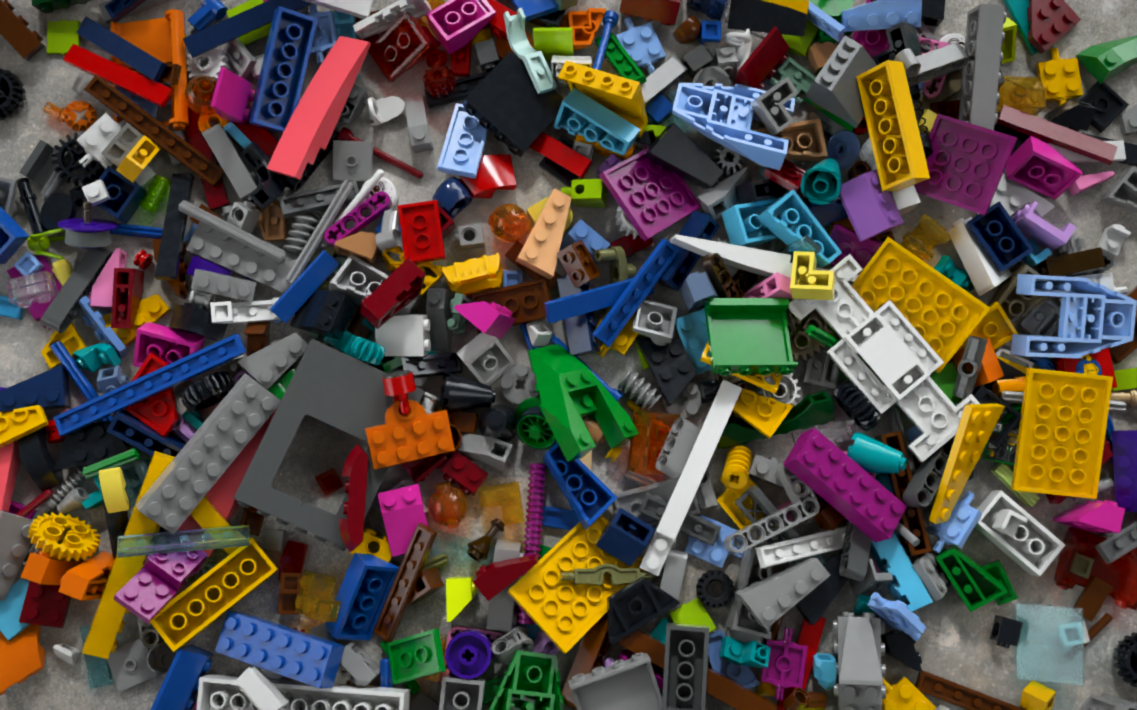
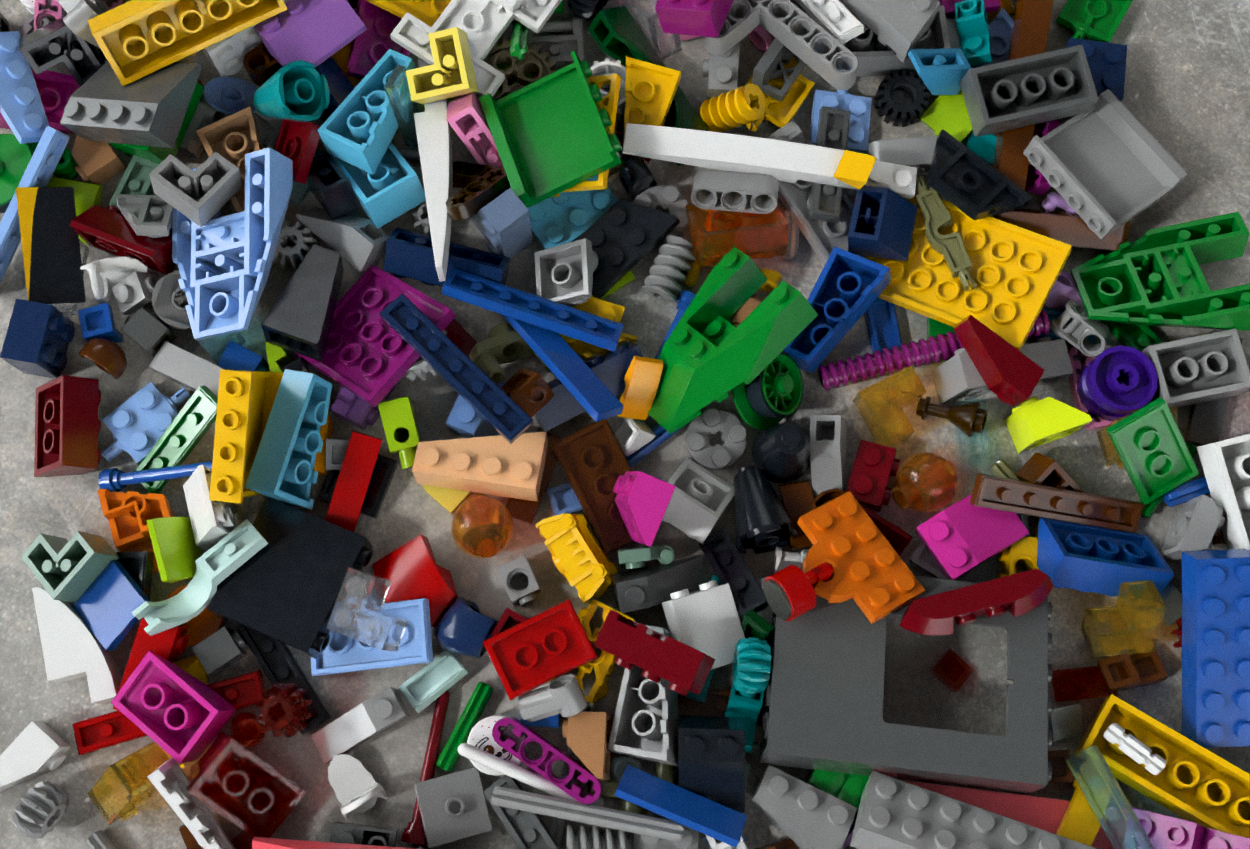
camera: 110 degrees left, 5 degrees down
none -> light grey wing [116,194,173,238]
none -> clear brick [326,567,408,651]
none -> dark blue tile [379,293,533,444]
none -> light aqua tile [399,650,468,713]
none -> green axle [437,682,494,772]
none -> light orange slope [617,356,663,421]
none -> yellow slope [833,150,877,190]
none -> dark azure slope [907,48,972,95]
none -> white axle [1103,723,1167,775]

